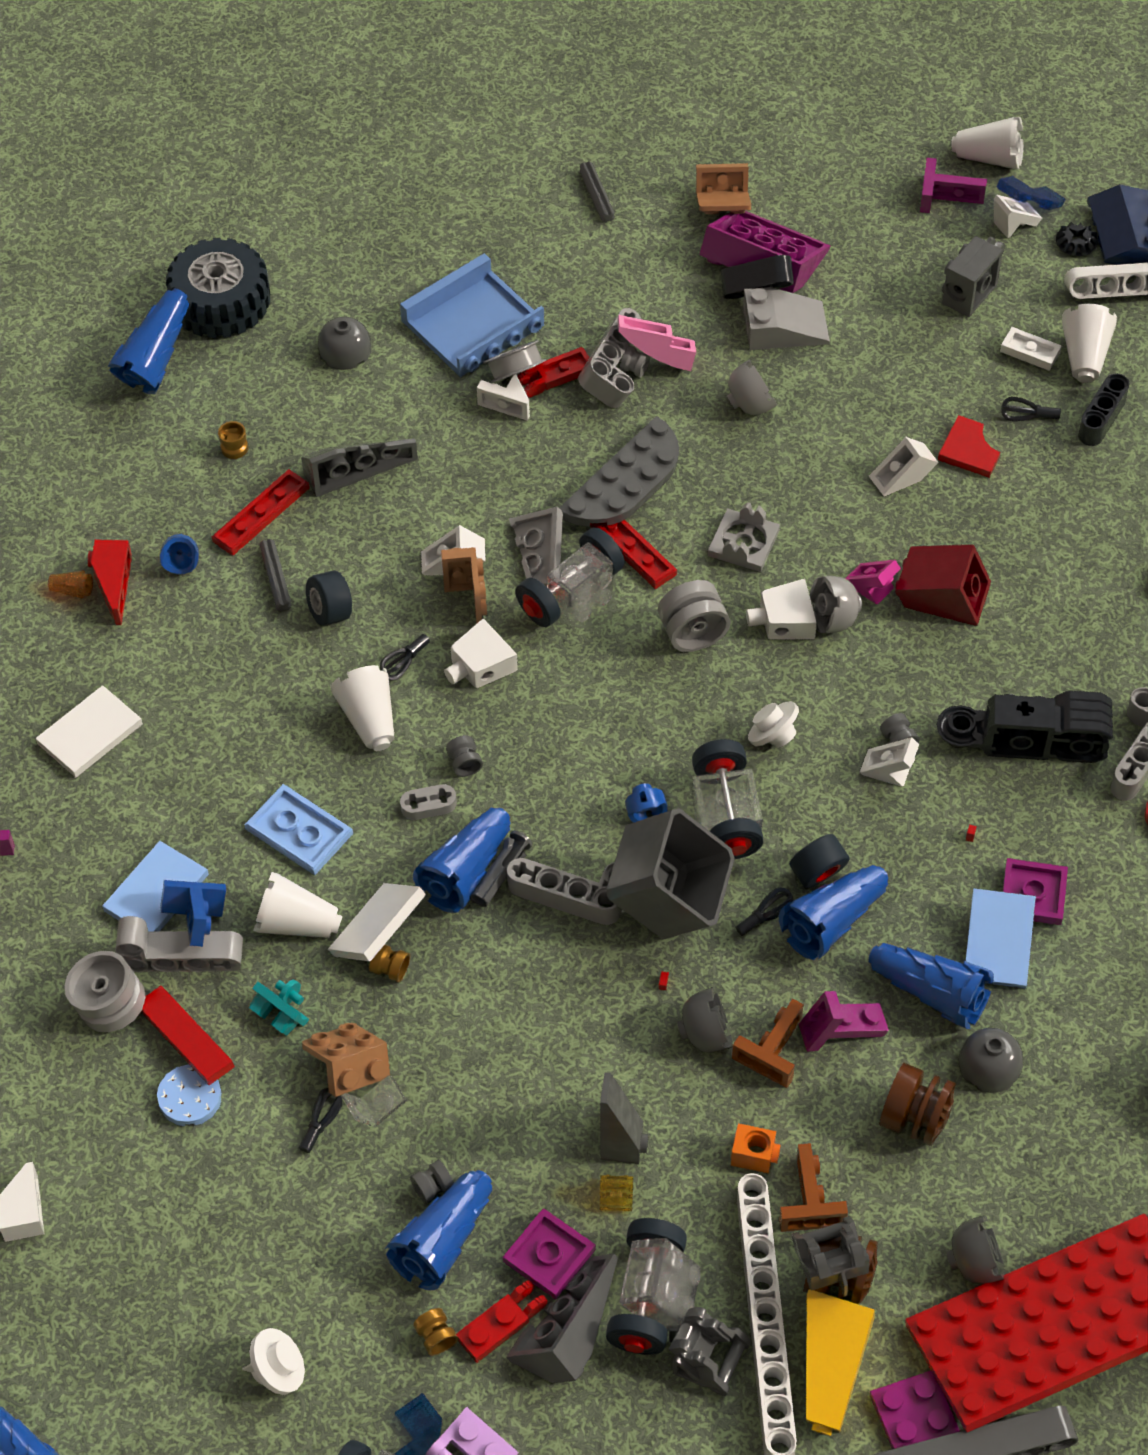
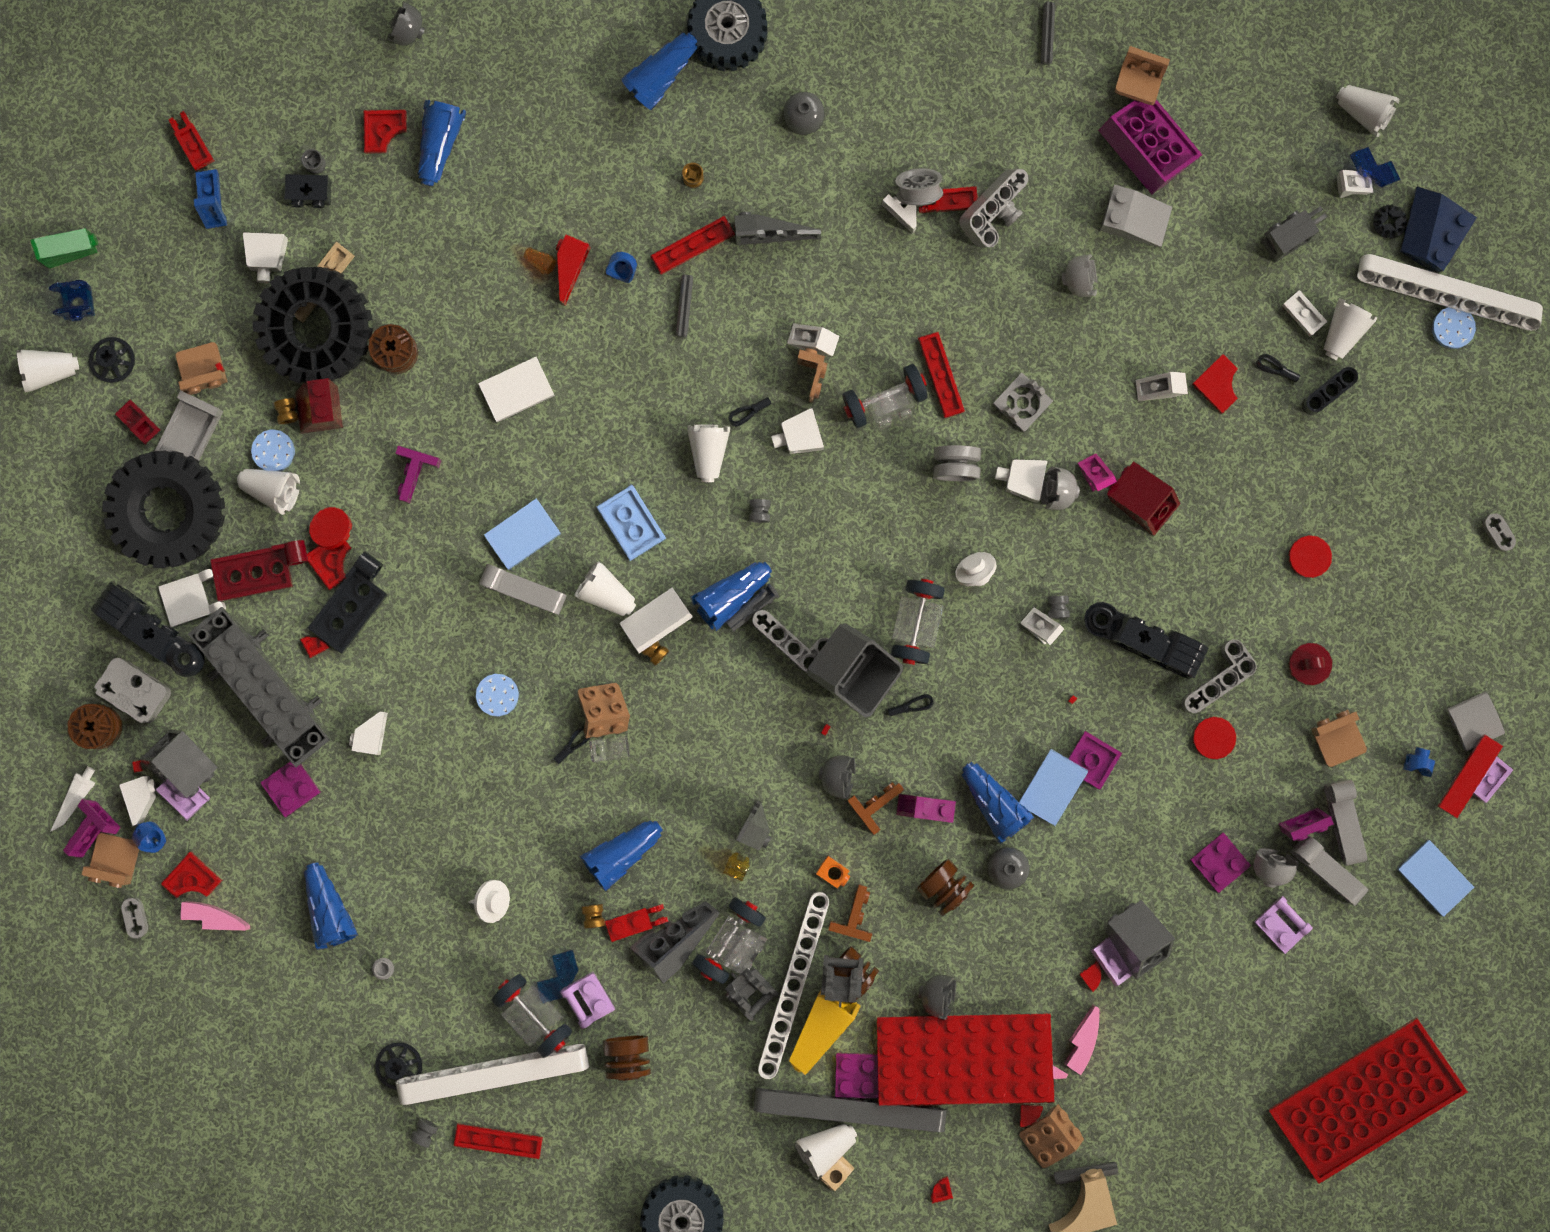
camera: 20 degrees right, 30 degrees up
light grey wheel [64,951,146,1032] -> none
red tile [141,985,235,1086] -> none
blue bracket [160,880,226,947] -> none
teal hips [249,979,309,1036] -> none
black wheel [305,570,352,626] -> none
medium blue panel [400,253,544,377] -> none
light grey beam [400,784,457,820] -> none
dark grey wheel [410,1159,454,1204] -> none
magenta plate [503,1208,596,1300] -> none
light grey wing [509,507,563,589] -> none
dark grey plate [559,416,679,527] -> none
bright pink slope [617,315,696,371] -> none
blue piece [625,784,668,823] -> none
black beam [721,255,794,299] -> none
blue cone [779,865,888,960] -> none
black wheel [789,834,850,888] -> none
magenta bracket [920,158,987,213] -> none

